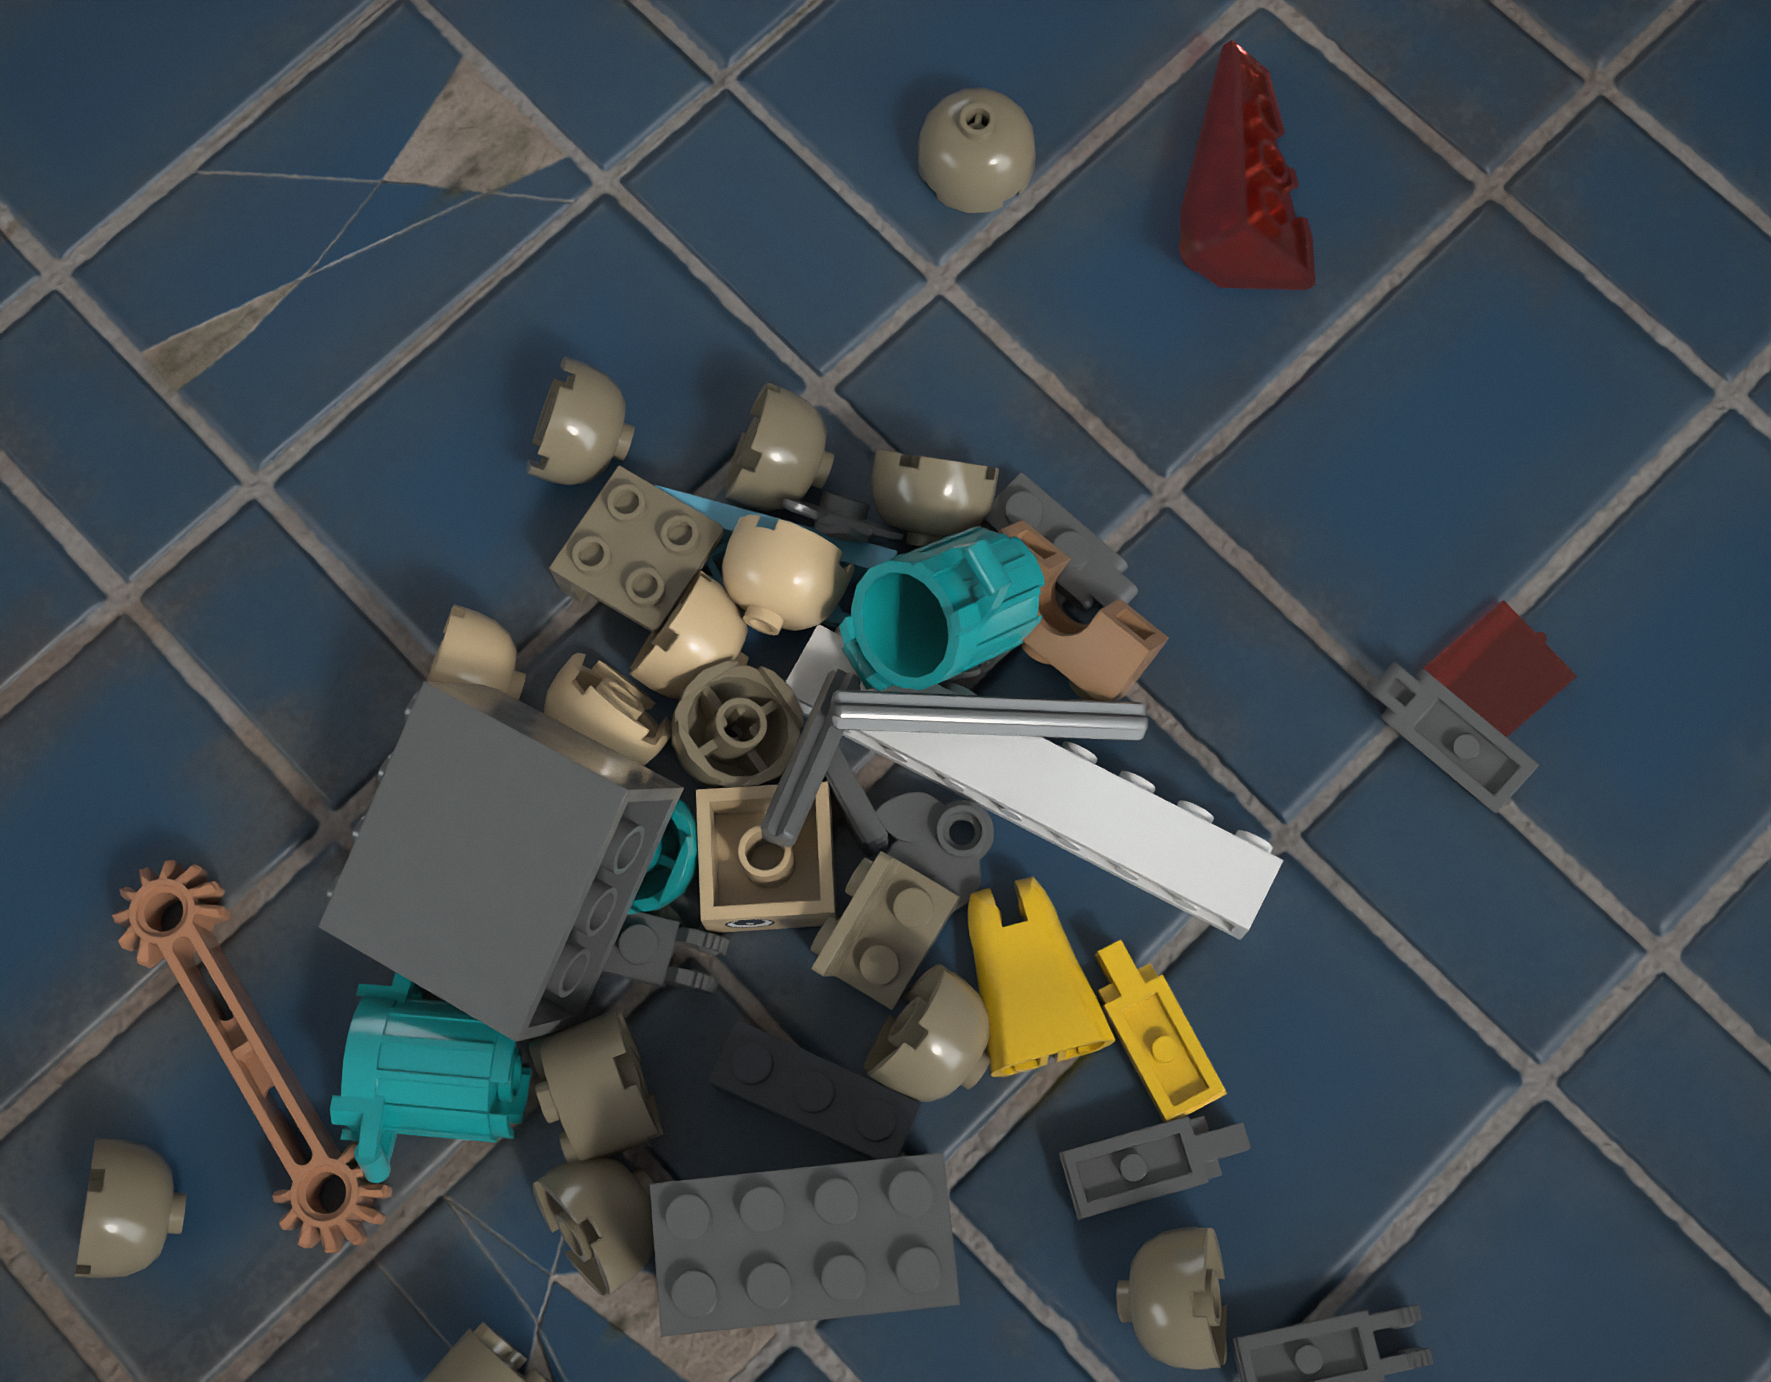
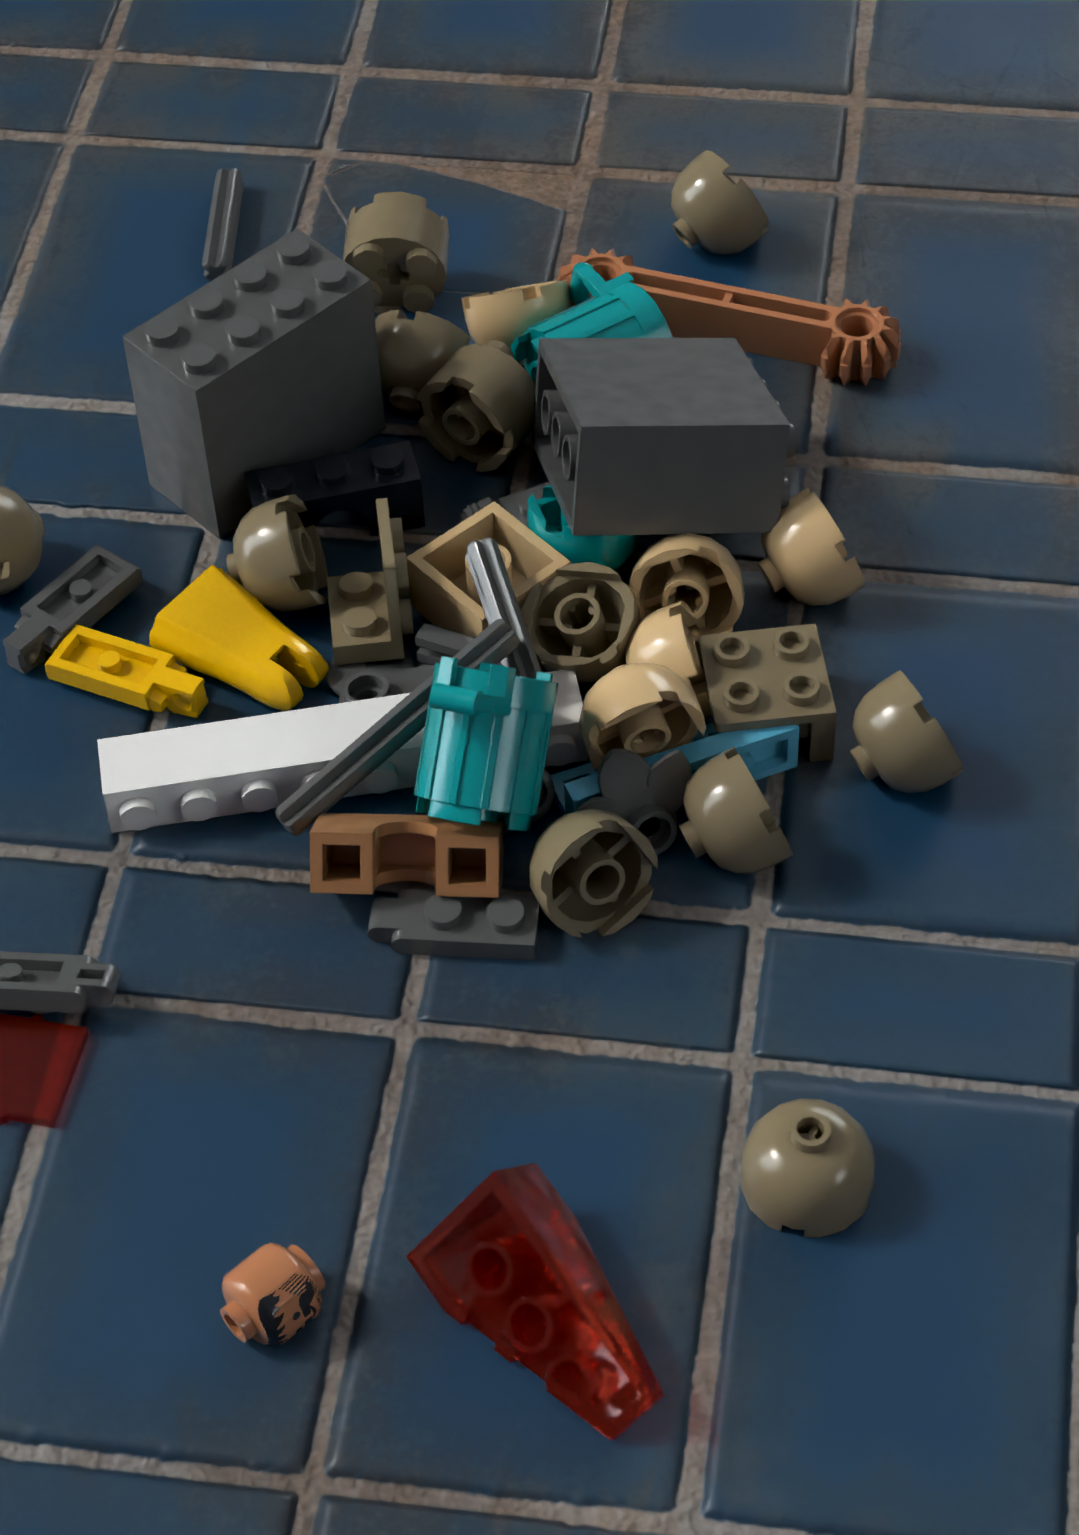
camera: 140 degrees right, 25 degrees down
none -> nougat head [220,1243,325,1347]
none -> tan cylinder [461,280,570,365]

